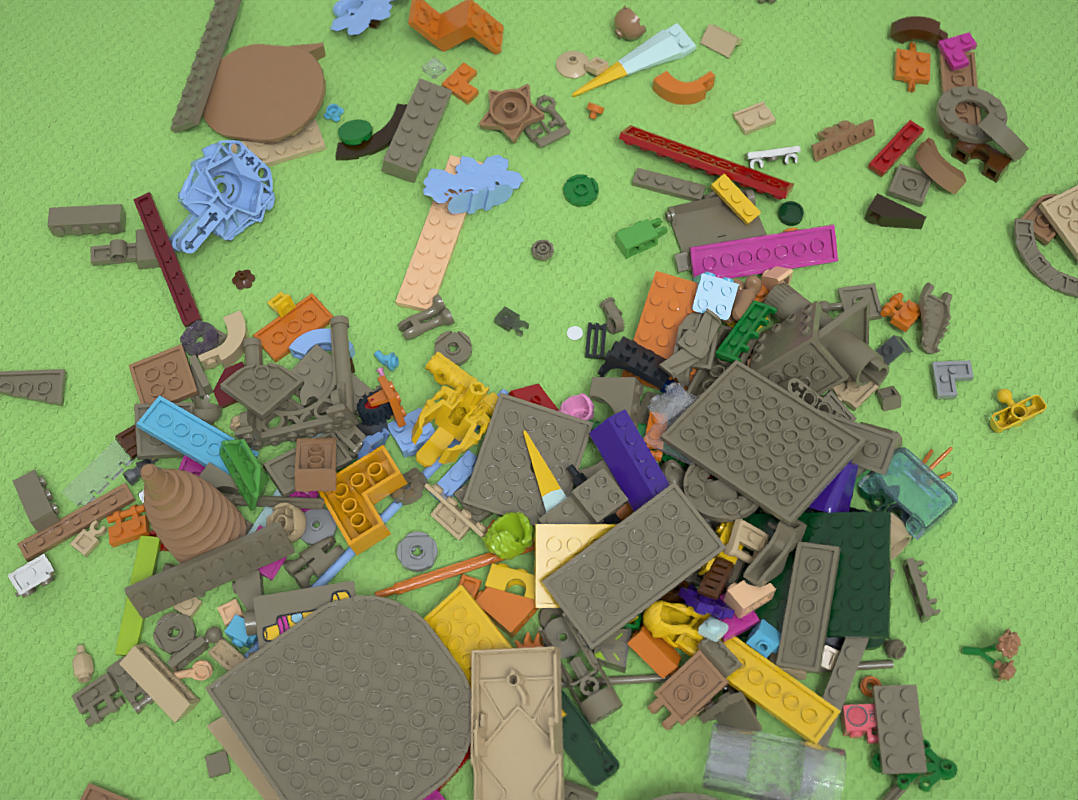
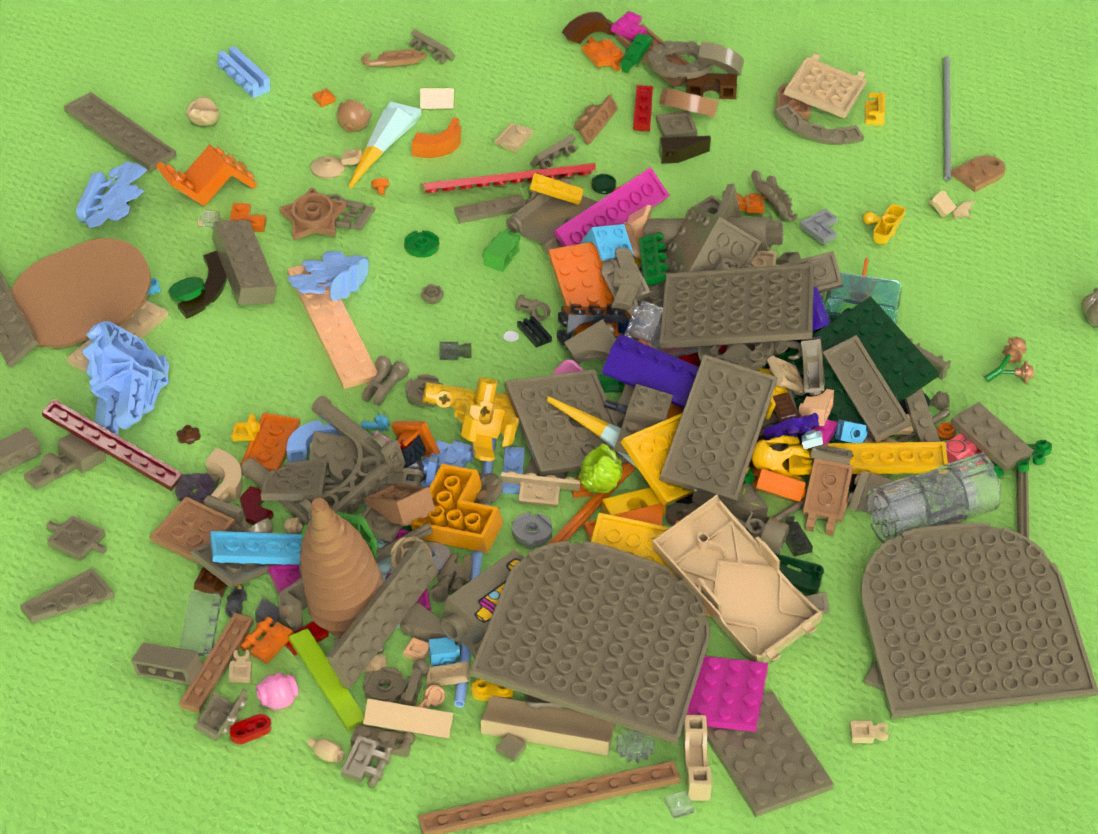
camera: 40 degrees left, 20 degrees down
none -> dark tan plate [46,515,107,561]
none -> red plate [229,714,271,744]
none -> bright pink hair [255,672,299,710]
none -> green hinge [620,33,653,73]
none -> clear smoke plate [785,516,813,557]

